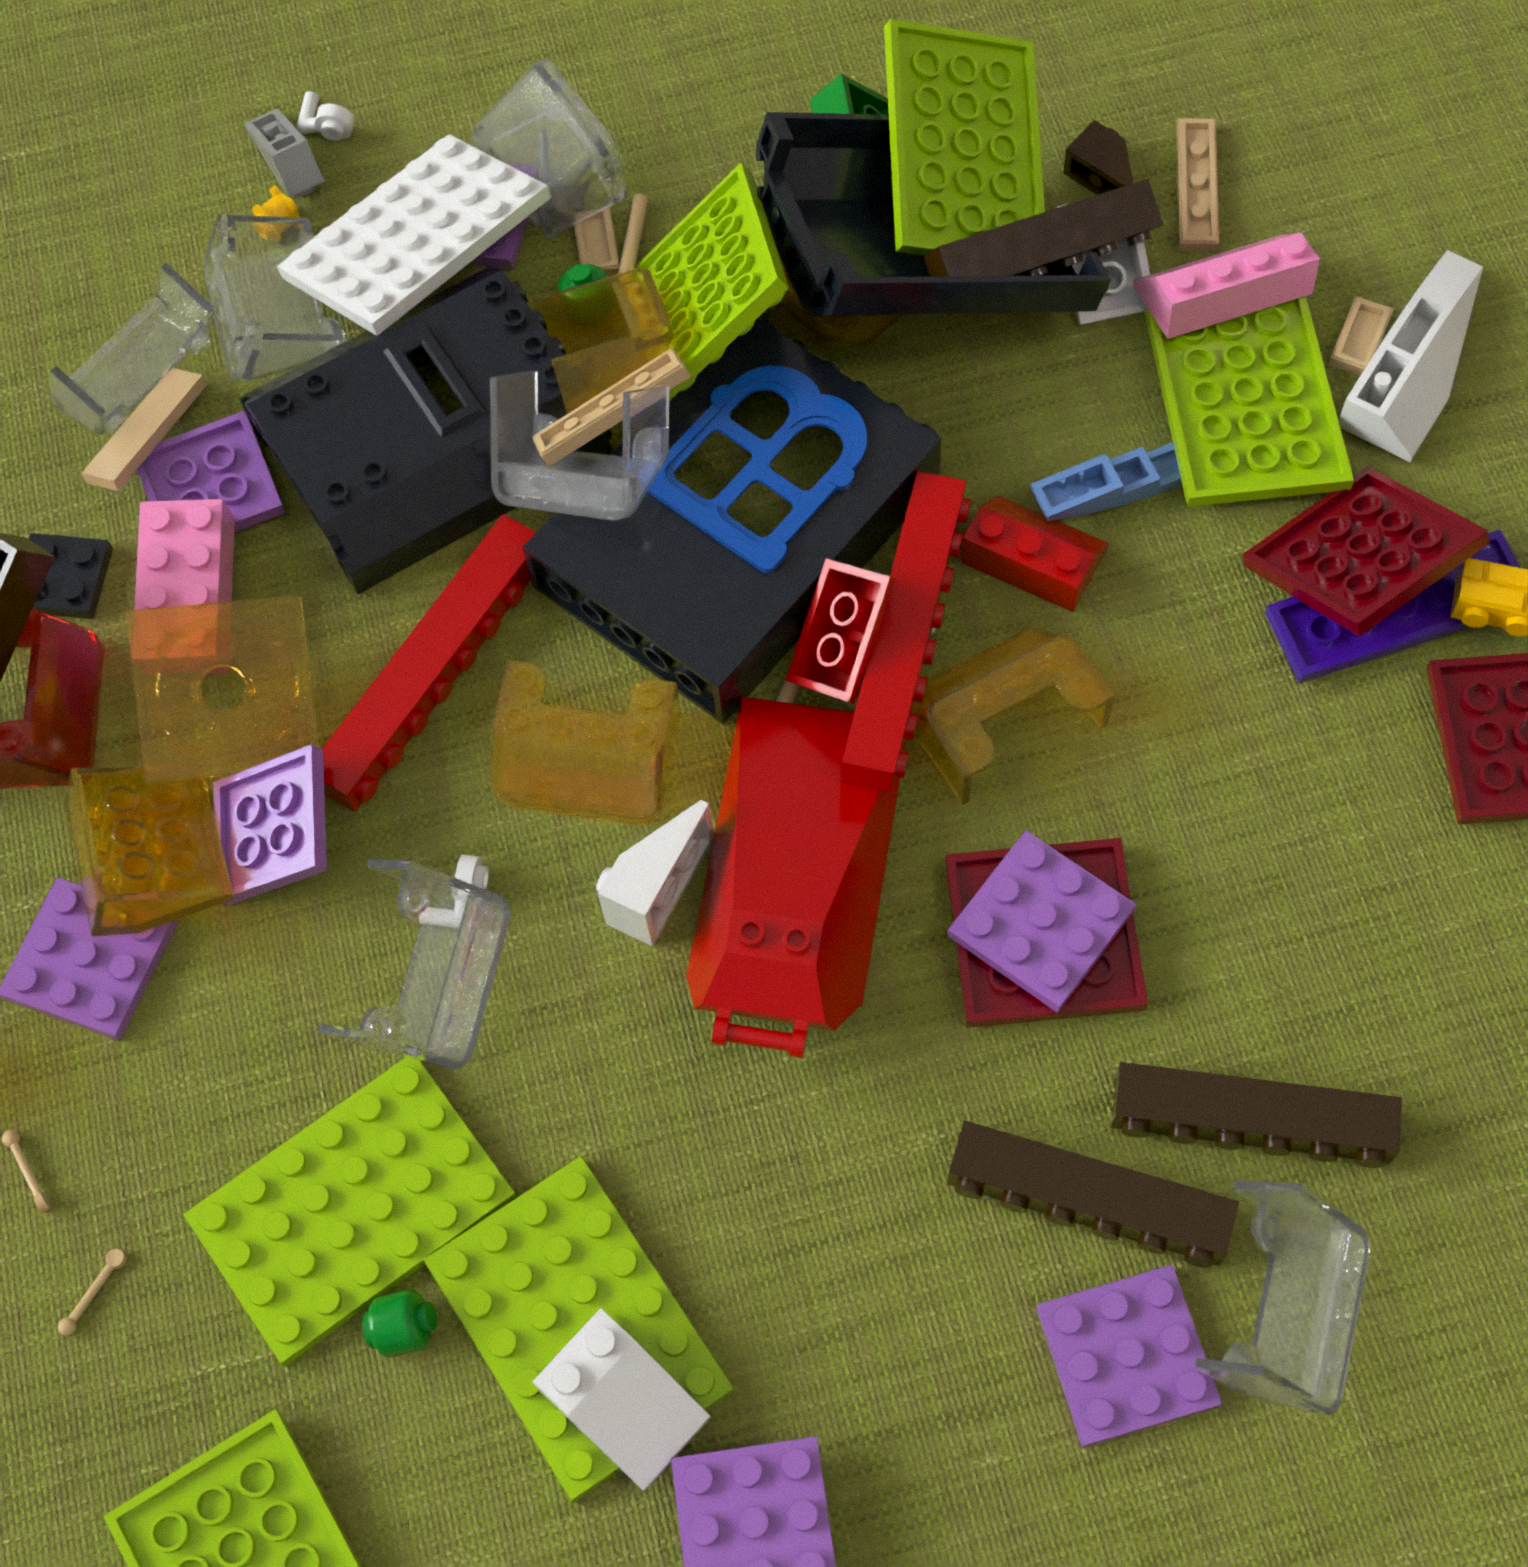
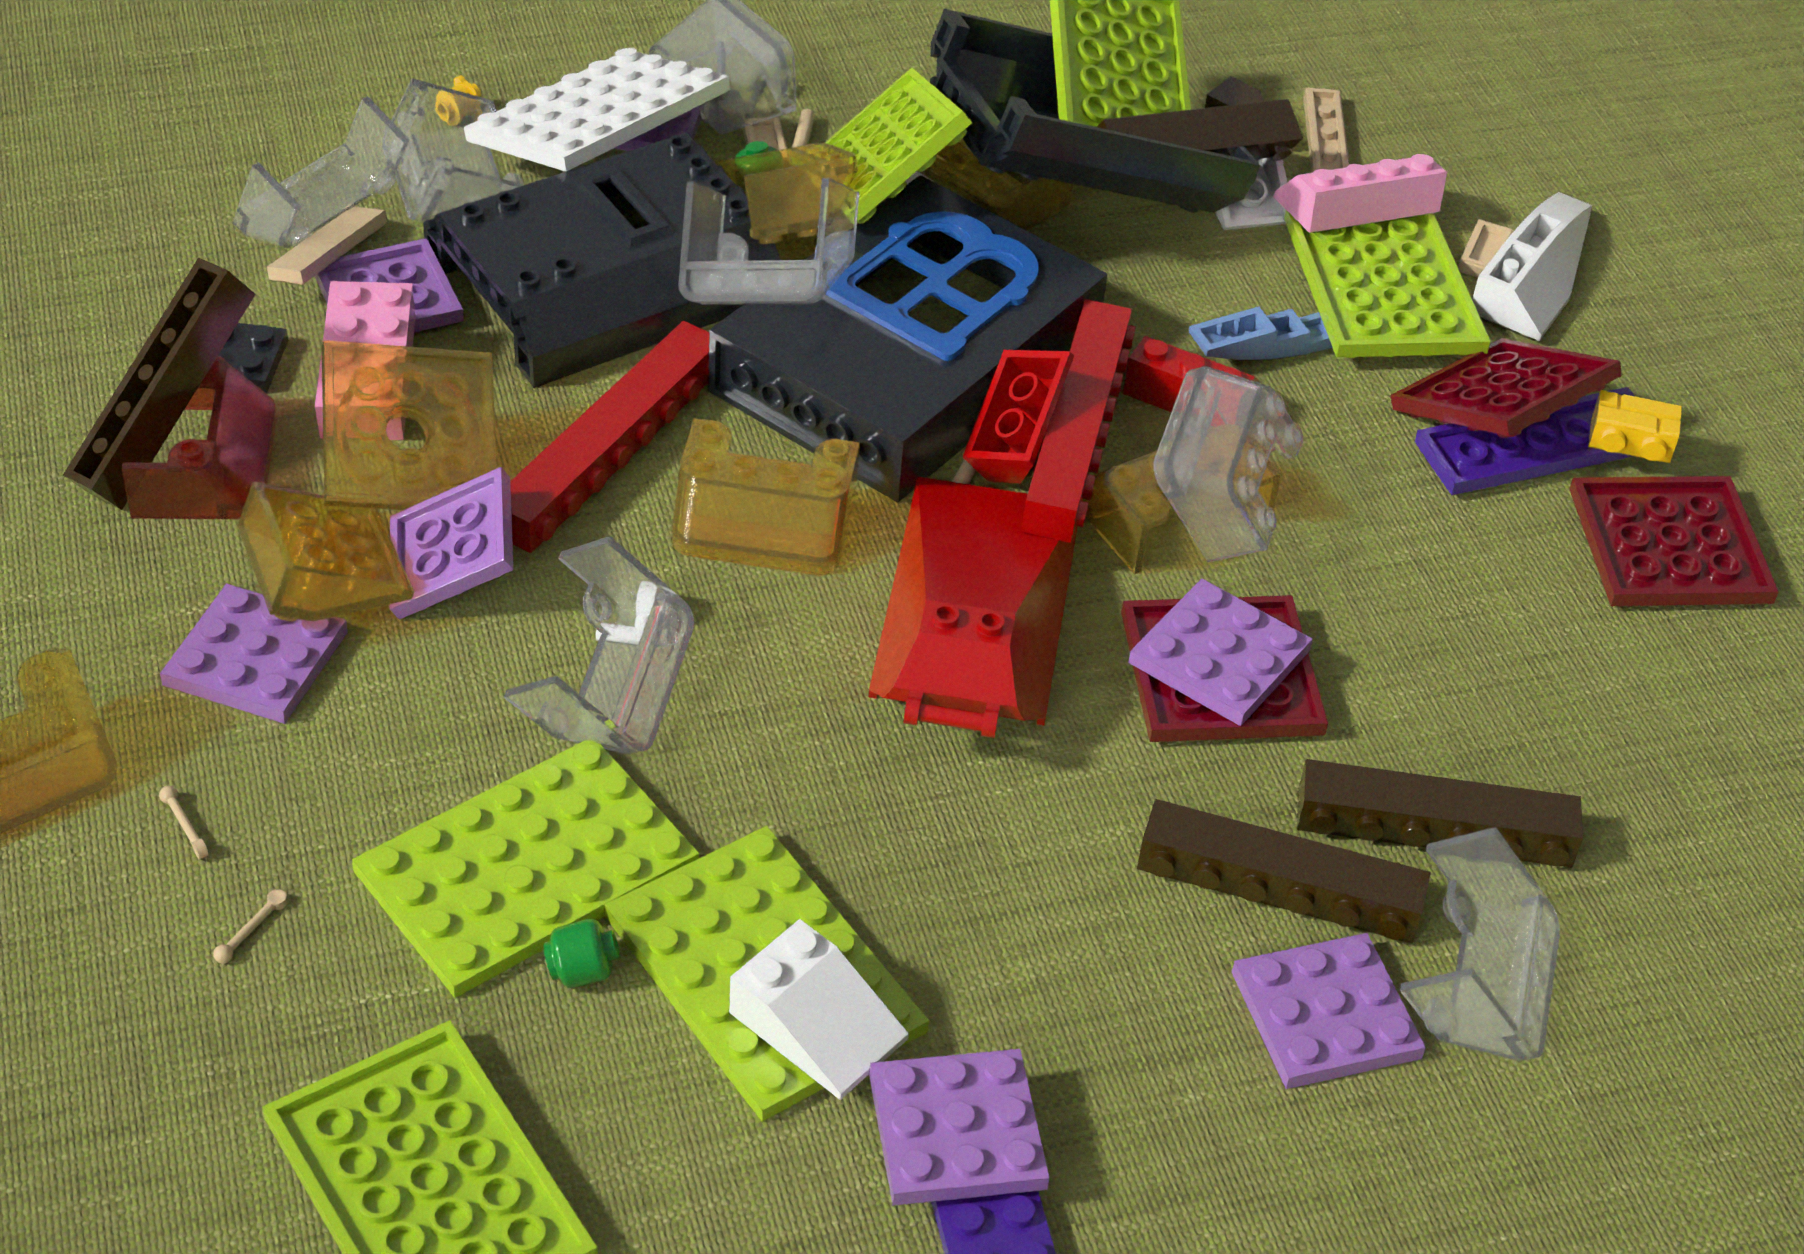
camera: 10 degrees left, 20 degrees down
light grey slope [244,108,325,197] -> none
white plate [297,91,355,141] -> none
tan tile [532,348,691,467] -> none
white slope [596,800,714,947] -> none
none -> clear windscreen [1154,366,1303,563]

